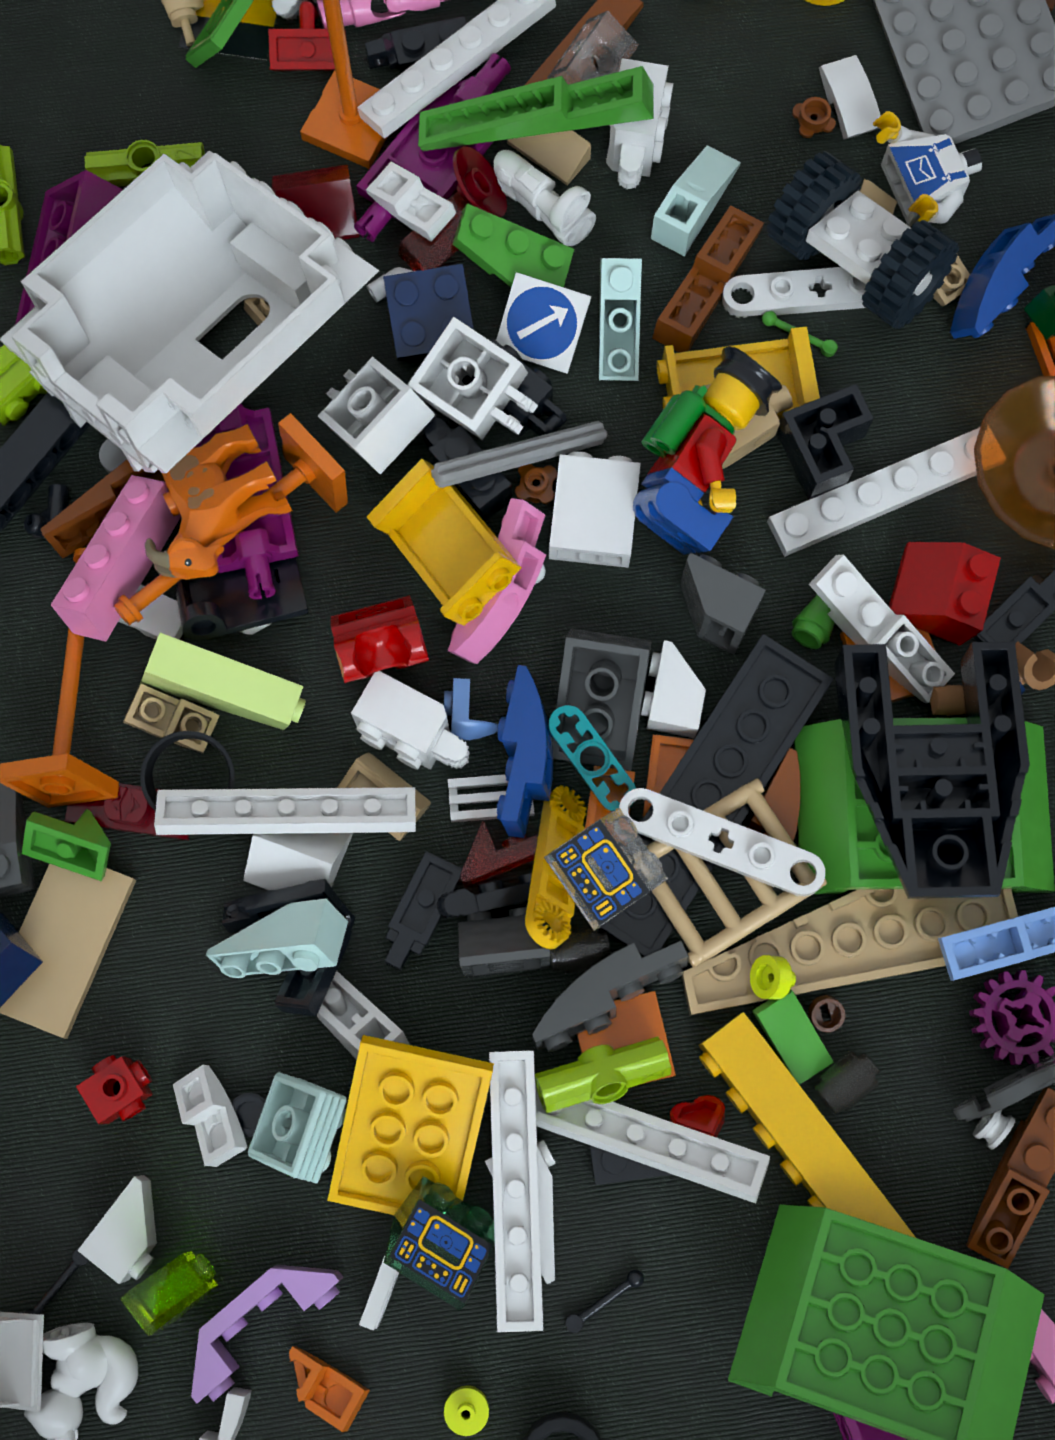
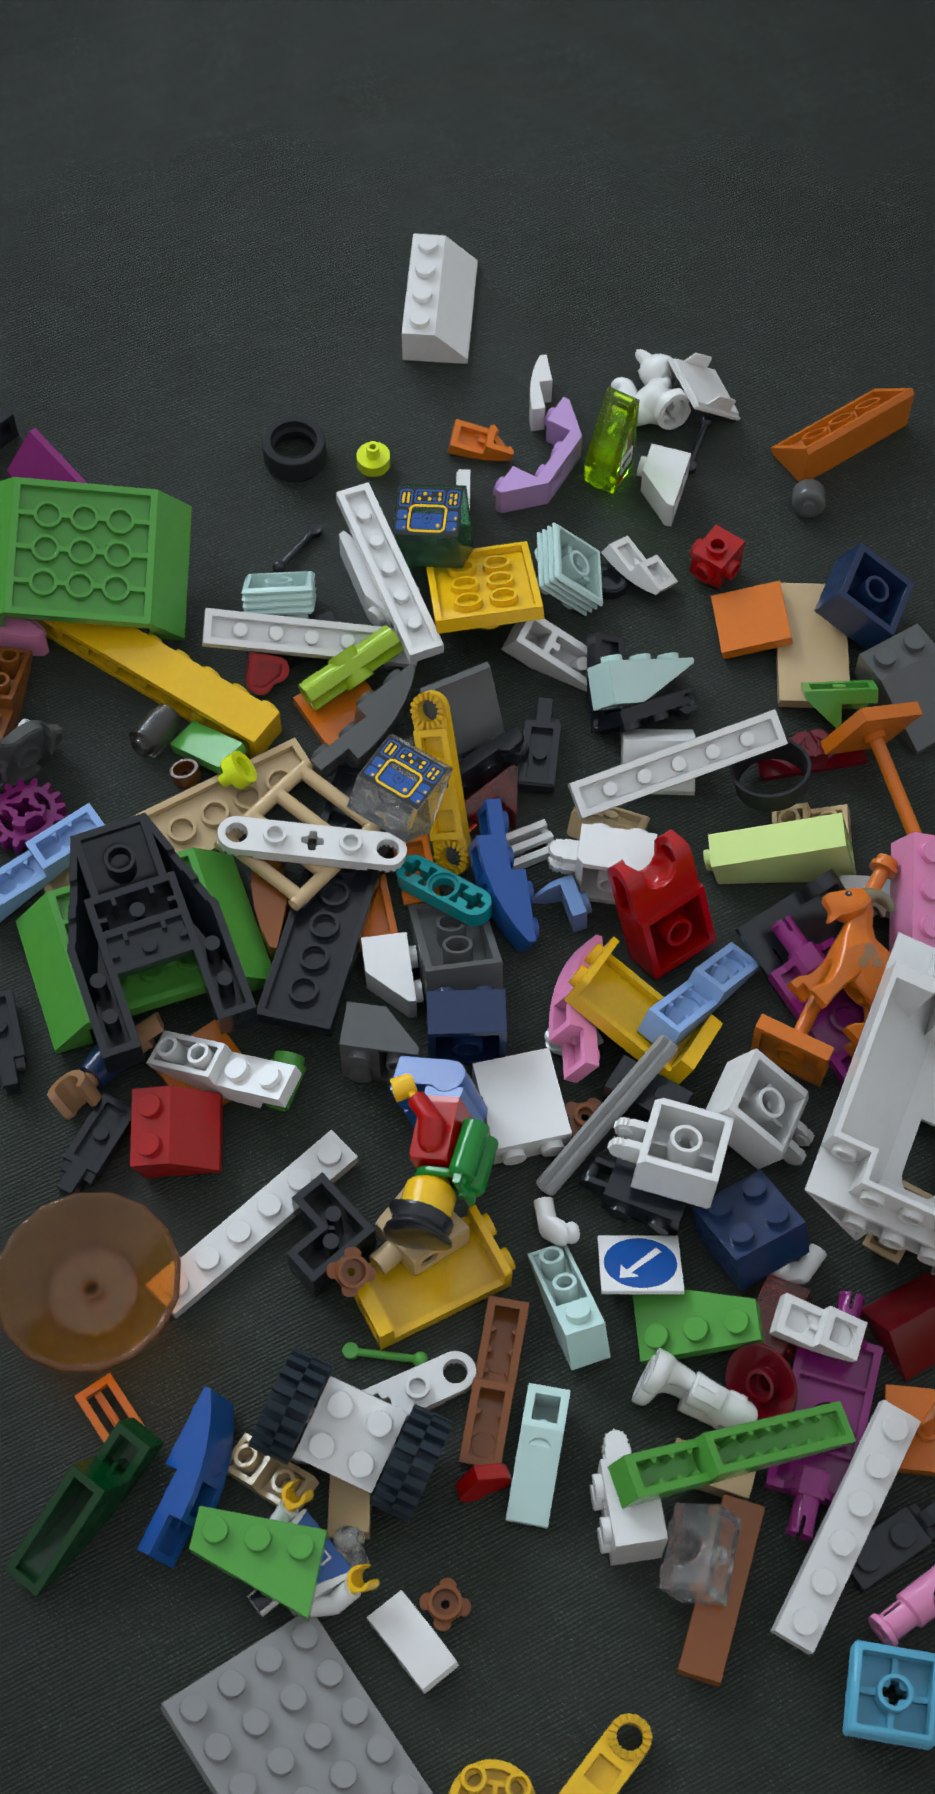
camera: 160 degrees right, 15 degrees down
none -> bright green wing [189,1506,328,1621]
none -> light aqua brick [241,571,317,619]
none -> dark orange plate [326,1247,376,1297]
none -> clear arm [333,1525,370,1568]
none -> dark blue brick [426,986,507,1065]
none -> red tile [455,1463,512,1503]
none -> white arm [533,1197,580,1247]
none -> light blue slope [637,942,759,1045]
none -> orange tile [711,580,793,659]

